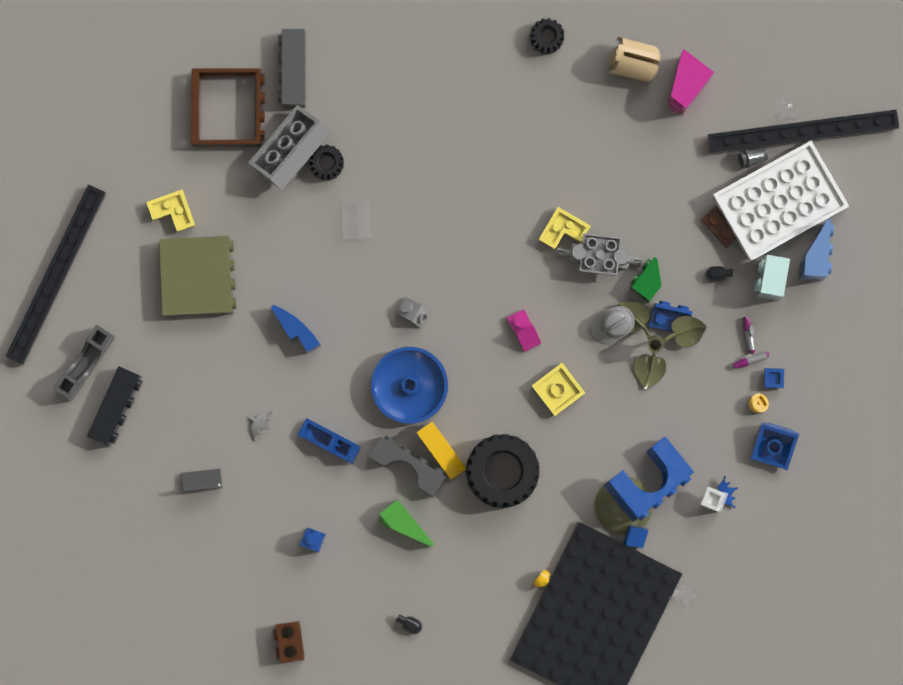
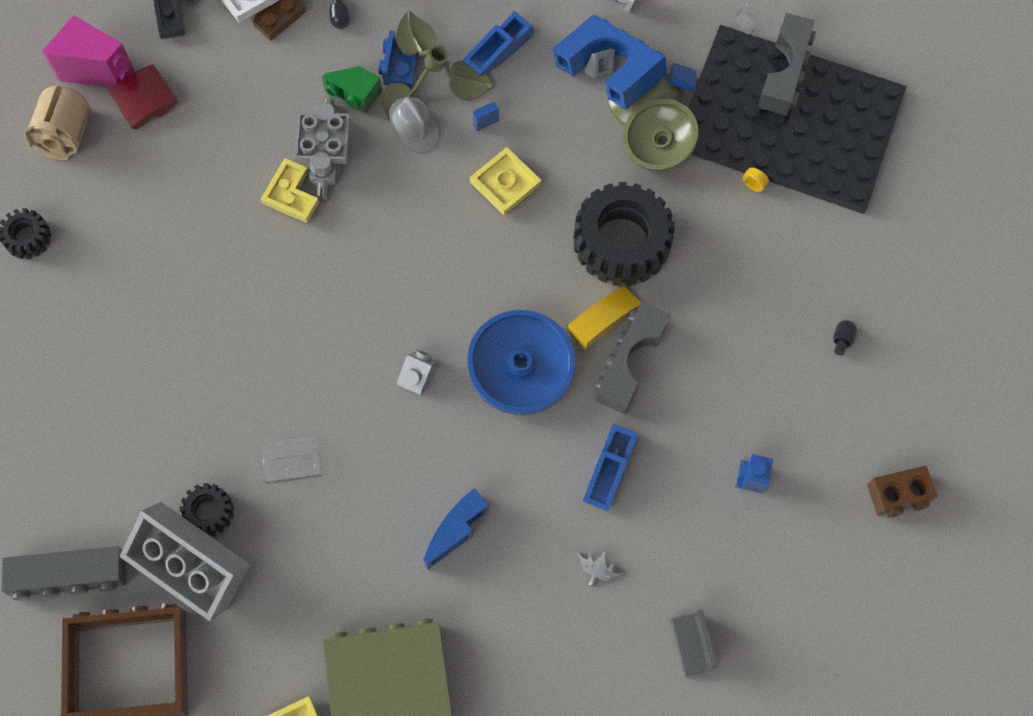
camera: 100 degrees left, 15 degrees down
bright green slope [379,499,434,547] -> none
dark pink slope [507,309,541,352] -> none
none -> dark red slope [108,64,178,130]
none -> blue slope [463,11,535,76]
none -> blue tile [473,102,499,131]
none -> light grey slope [585,49,615,78]
none -> olive dish [623,99,699,171]
none -> dark grey arch [757,13,816,116]

